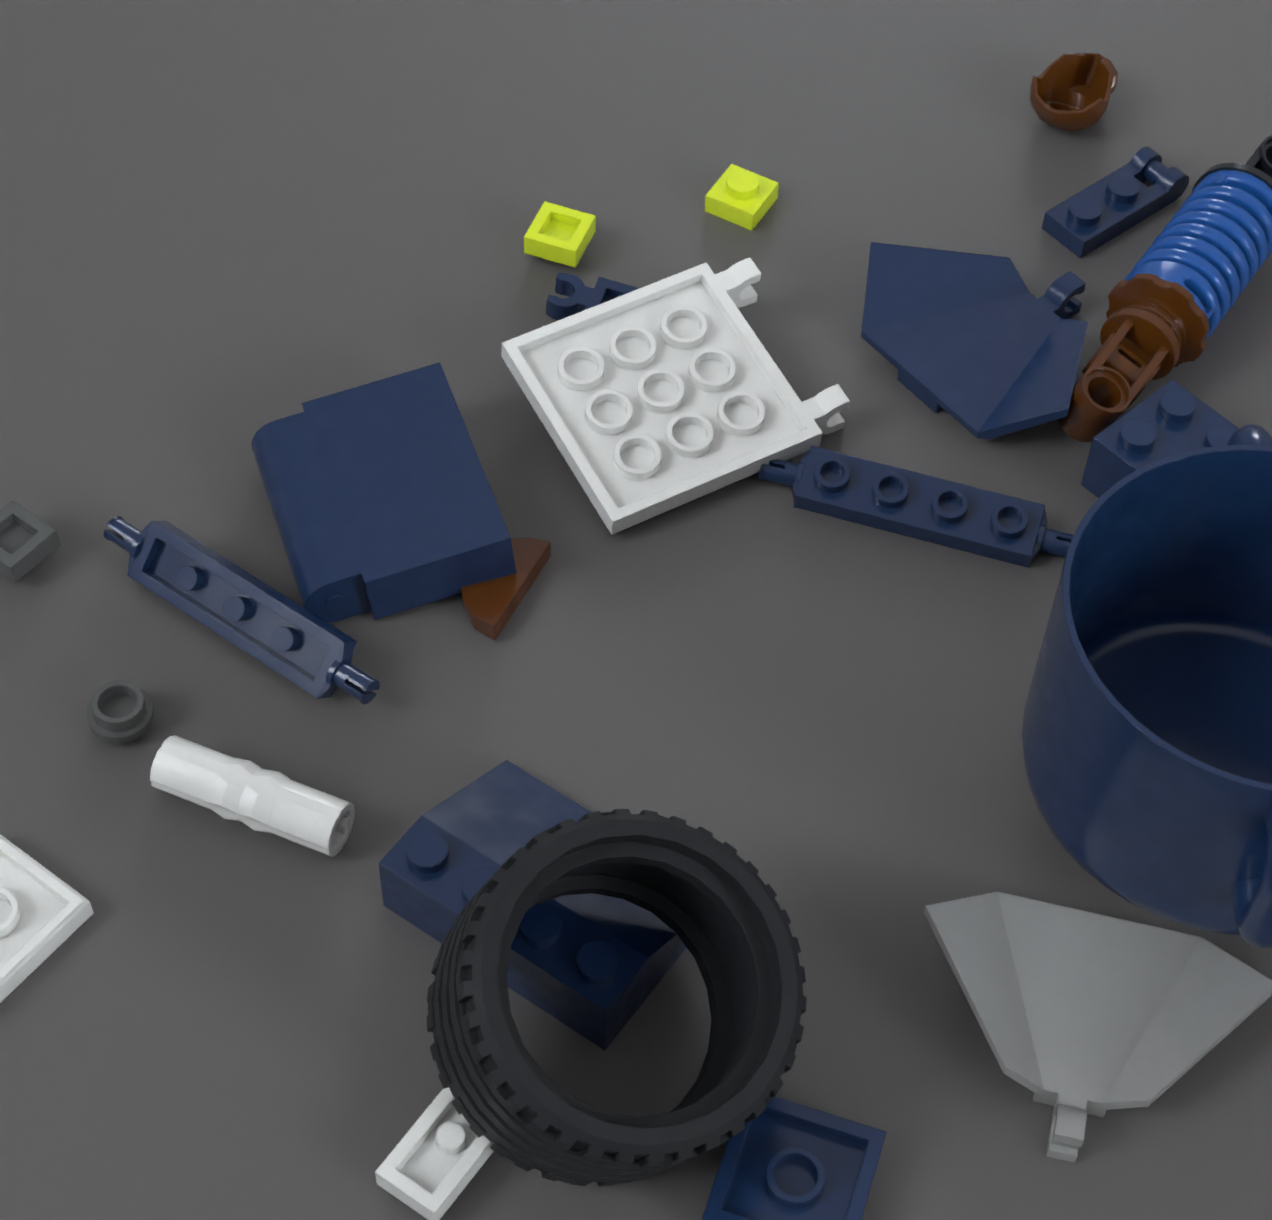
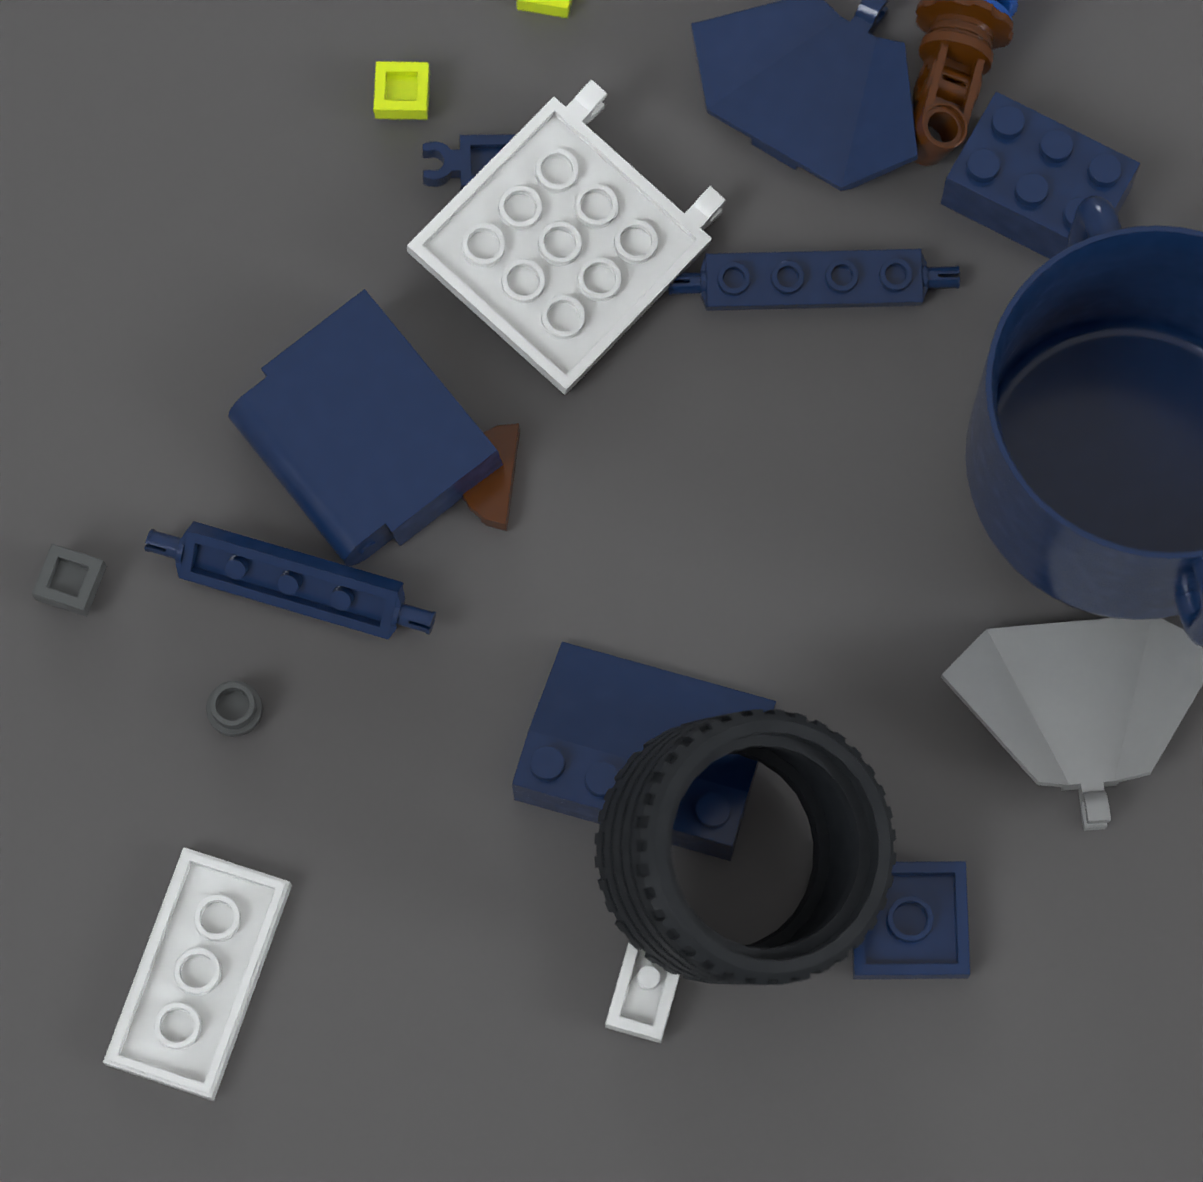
camera: 15 degrees left, 20 degrees up
white axle [150,735,355,857] -> none

